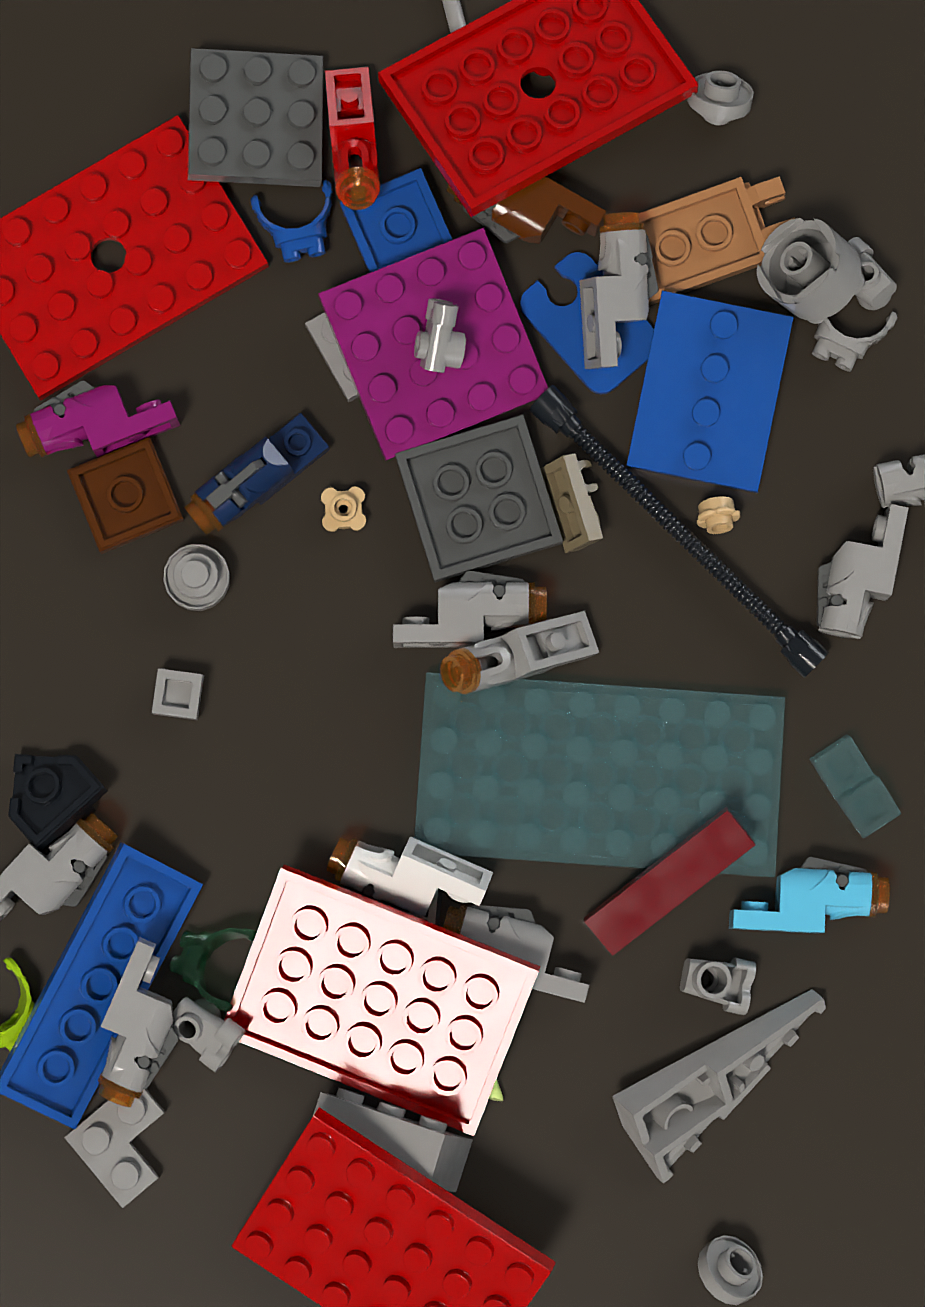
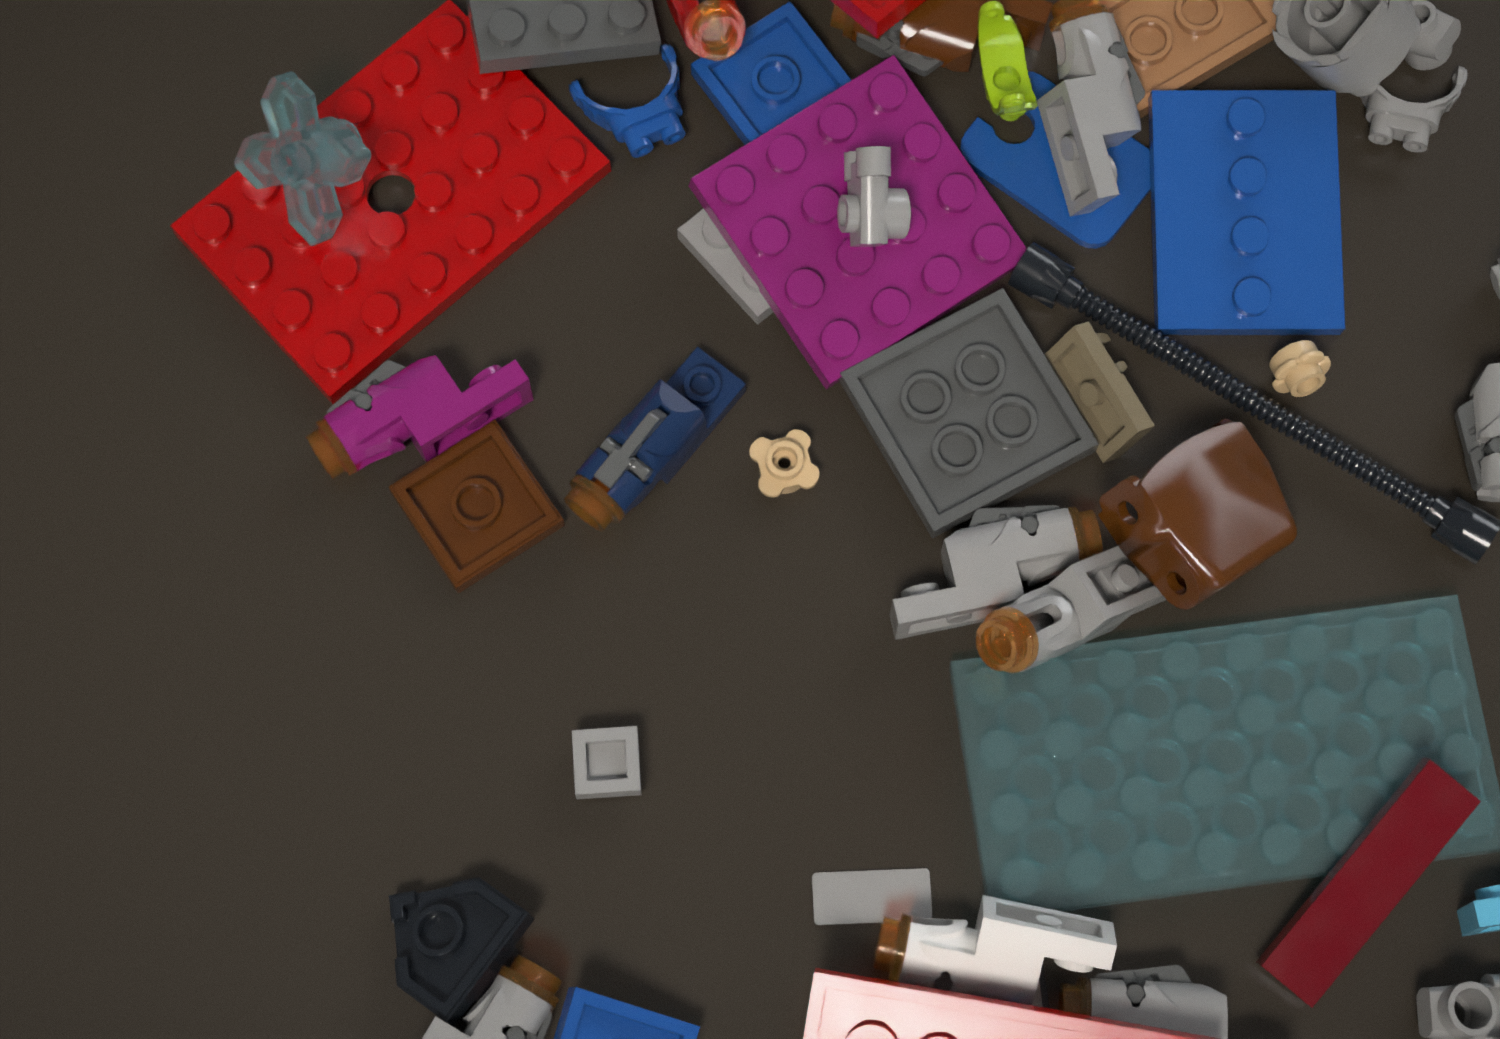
camera: 10 degrees left, 10 degrees down
light grey plate [163,544,230,611] -> none
none -> clear light blue plant [234,71,372,246]
none -> light grey sticker [812,868,932,925]
none -> lime helmet [977,1,1038,121]
none -> reddish brown piece [1098,418,1297,610]

